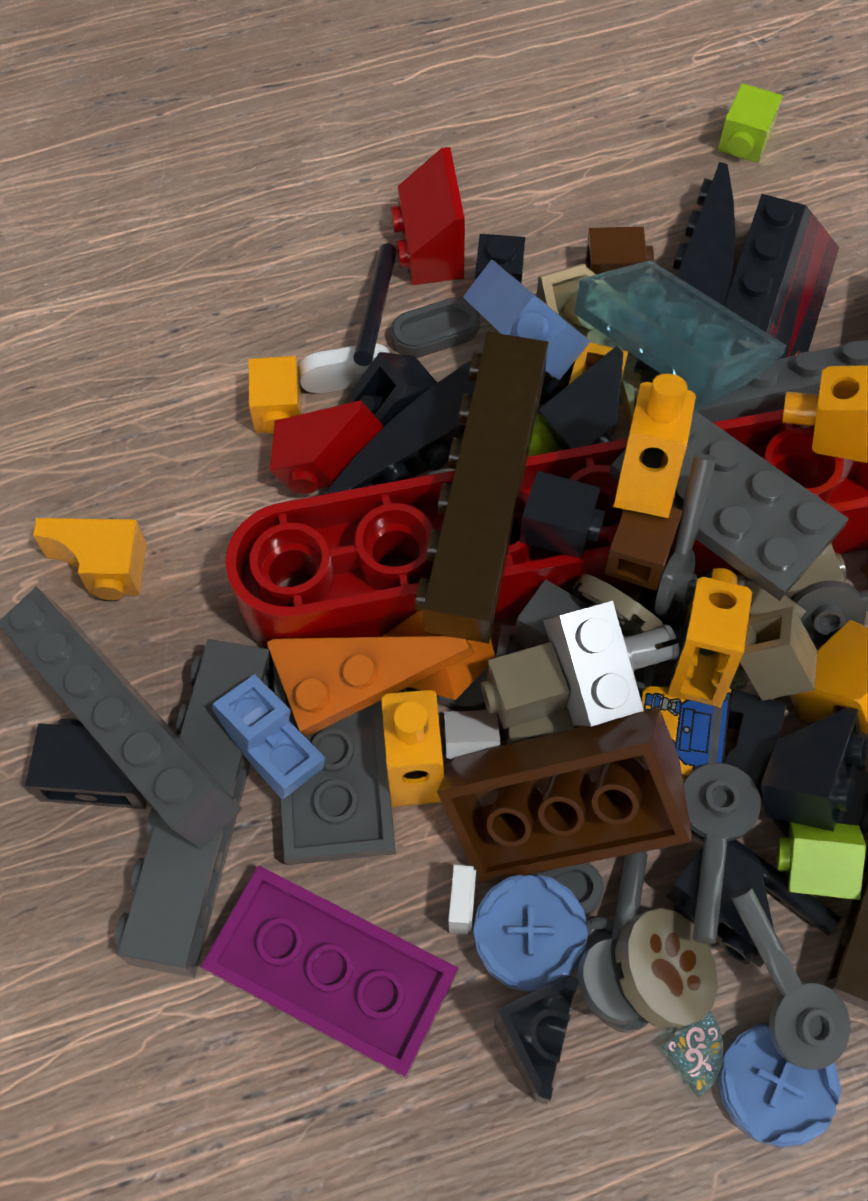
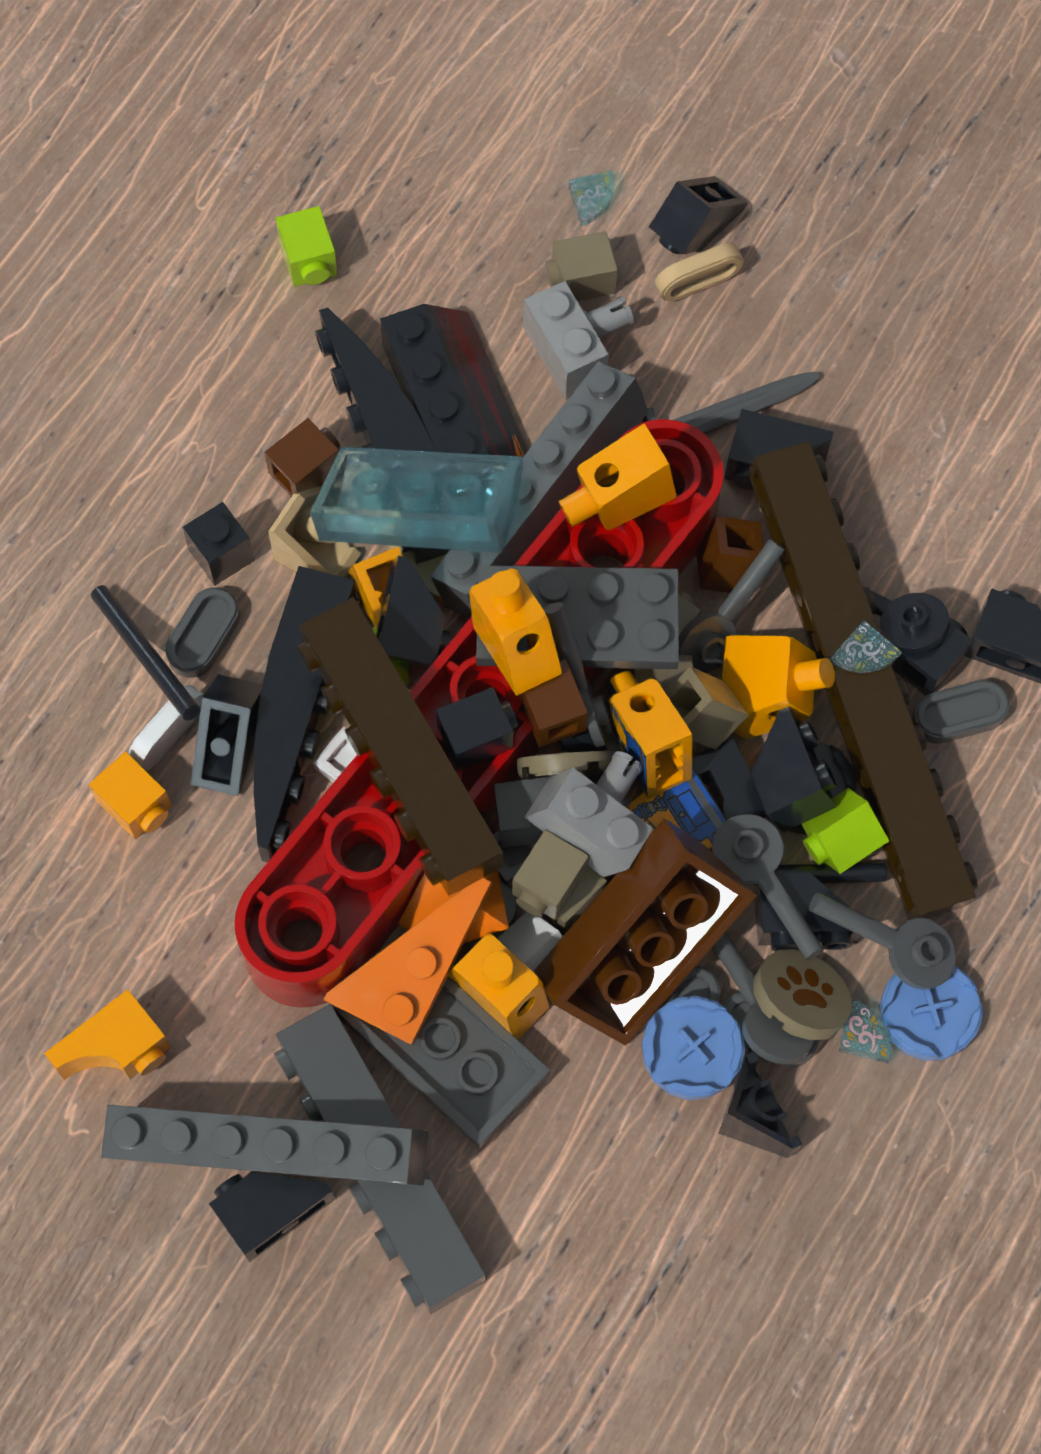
camera: 45 degrees left, 5 degrees up
magenta plate [201,865,459,1079] -> none
medium blue slope [212,674,326,800] -> none
red slope [270,400,383,494] -> none
red slope [391,147,465,286] -> none
white tile [449,865,476,935] -> none
medium blue slope [463,260,591,380] -> none

